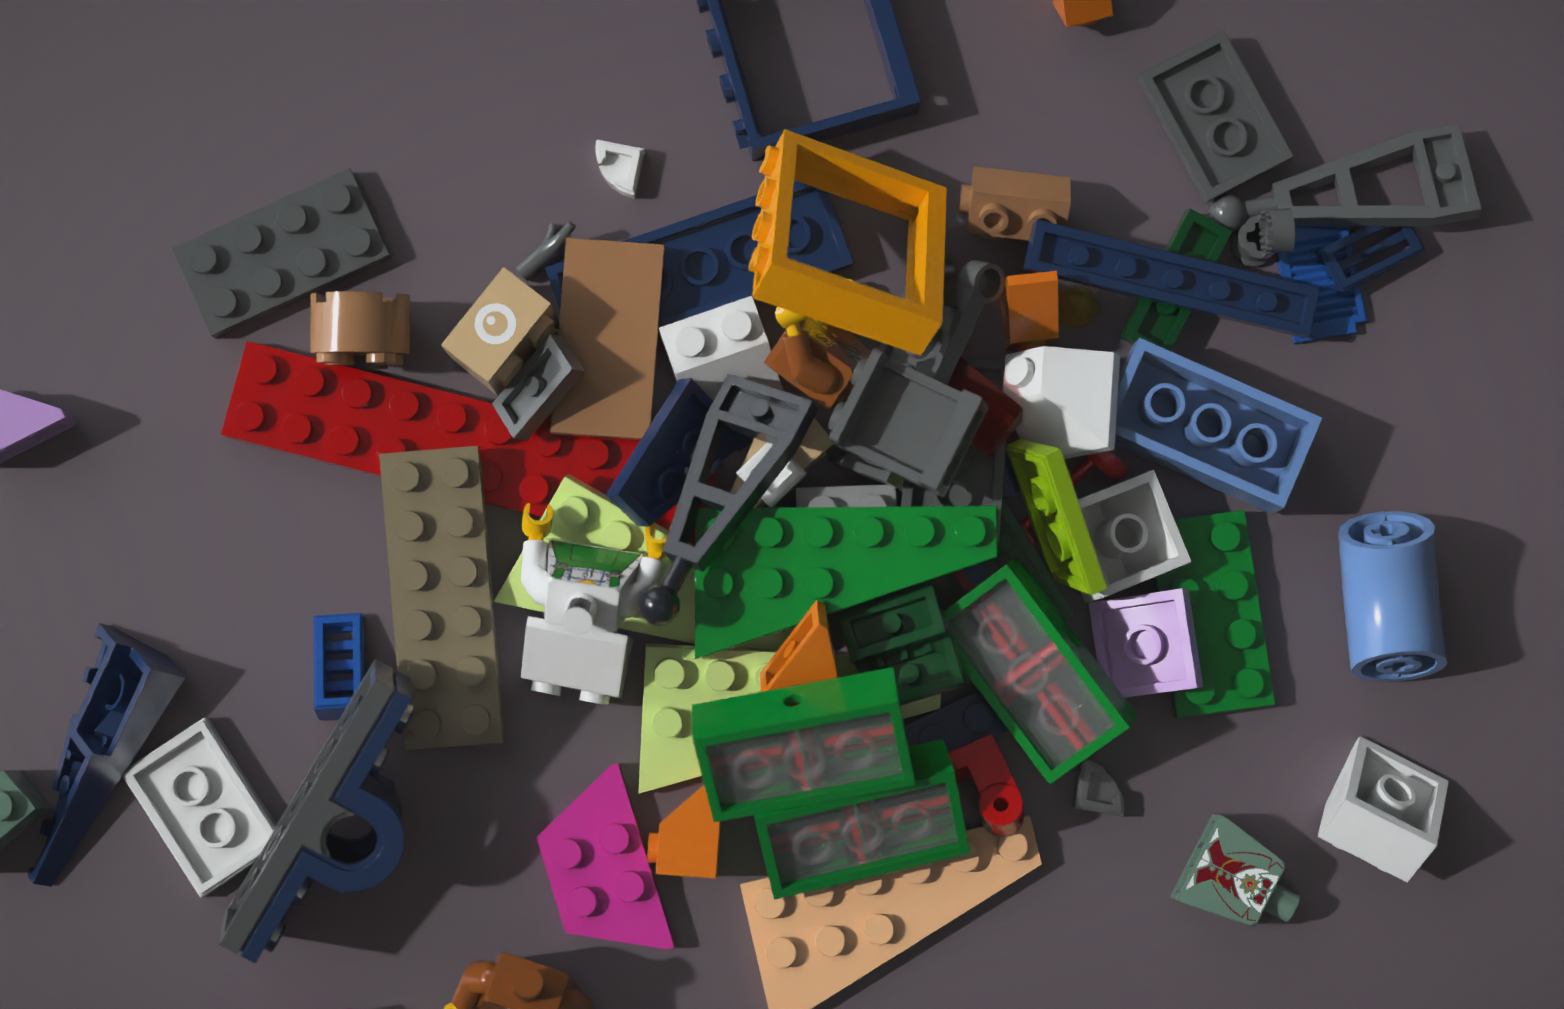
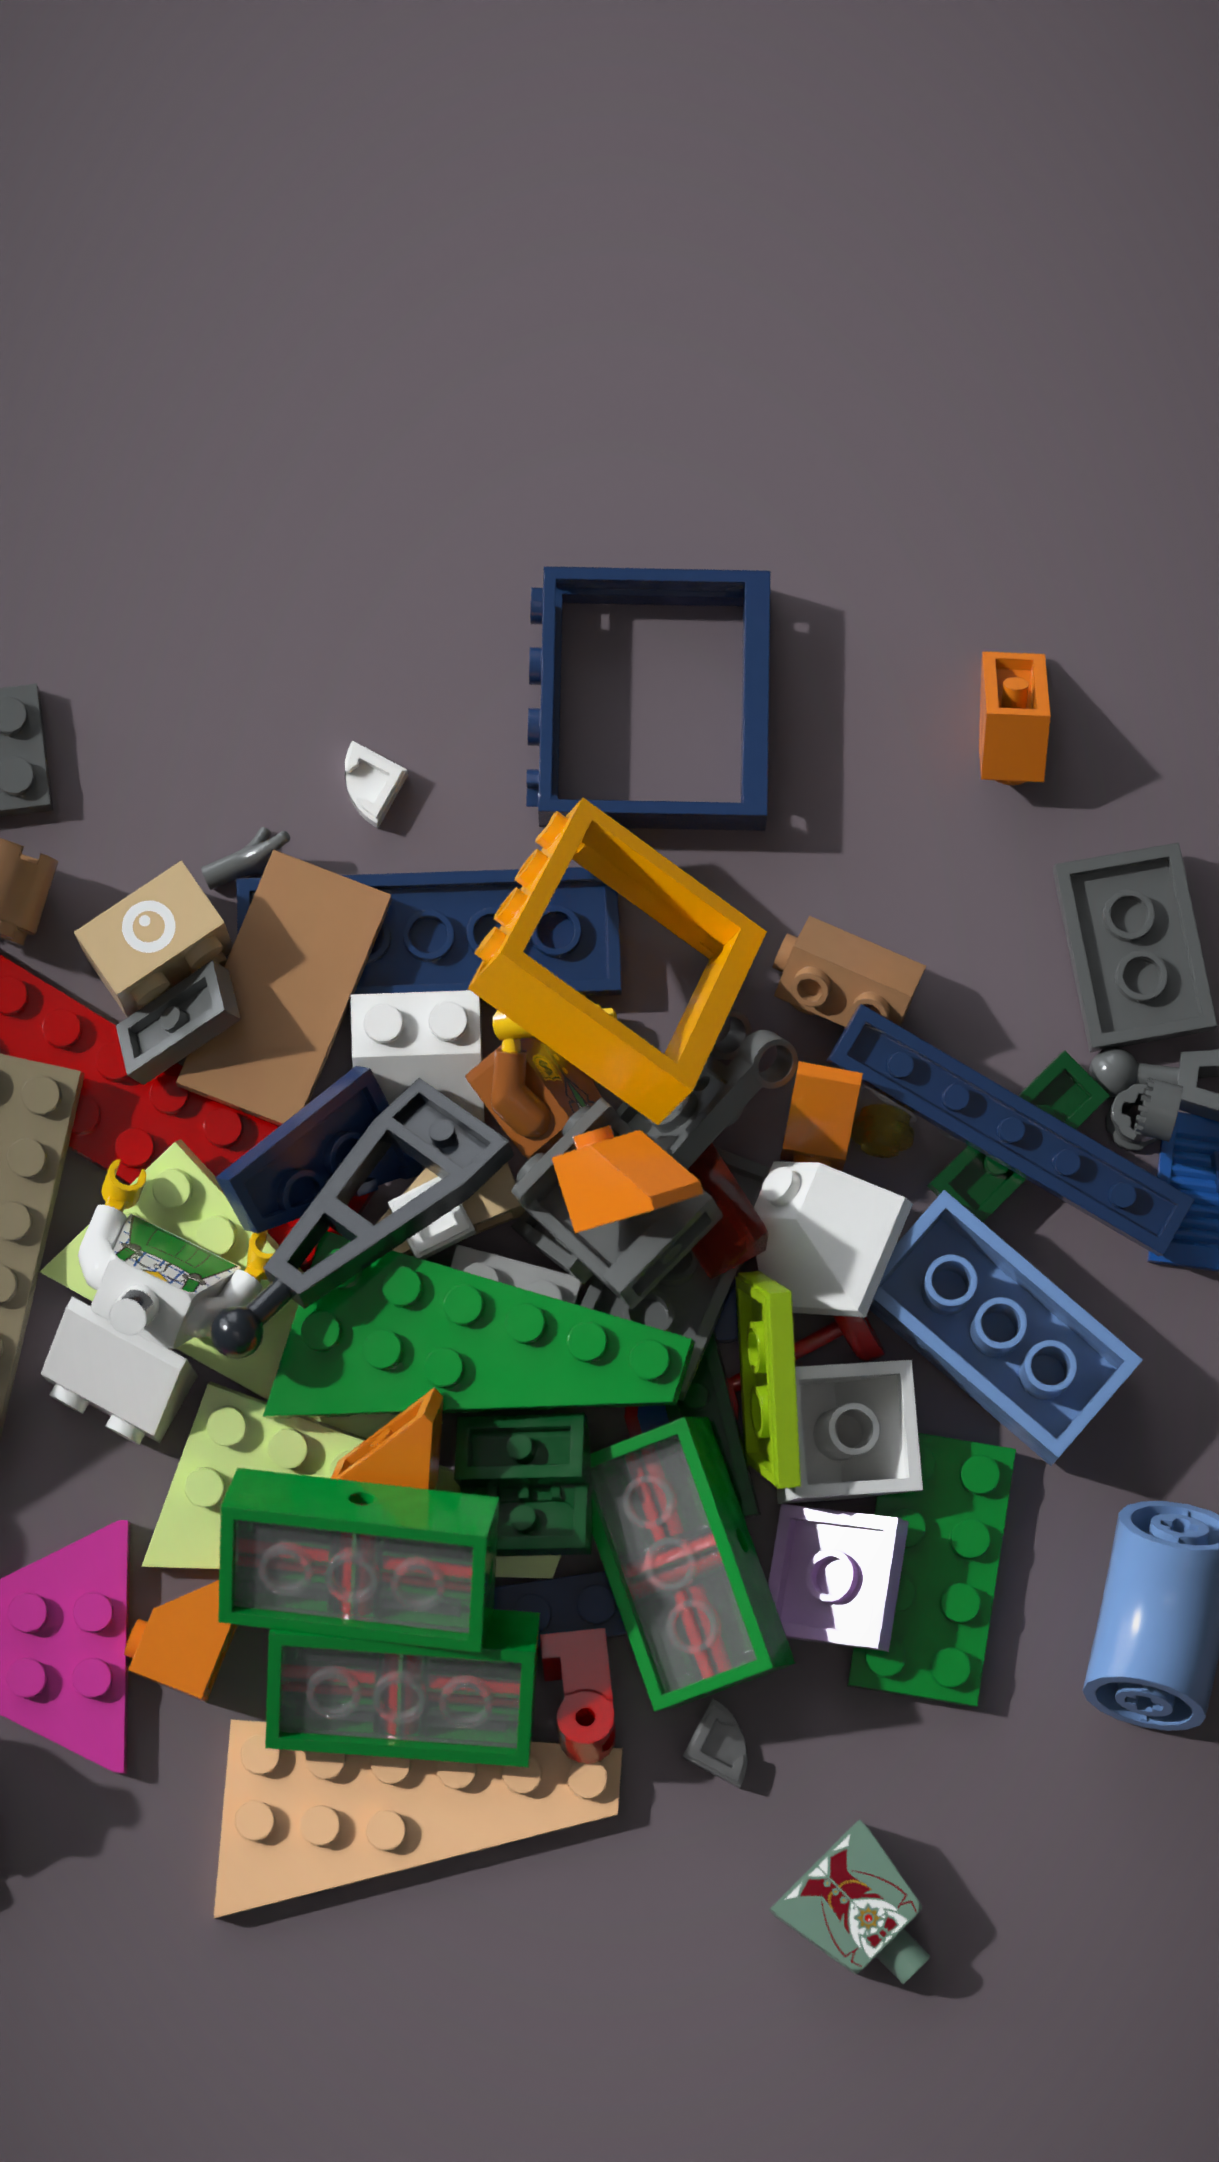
camera: 20 degrees right, 5 degrees down
white slope [1317,736,1449,882] -> none
none -> orange slope [551,1125,704,1233]

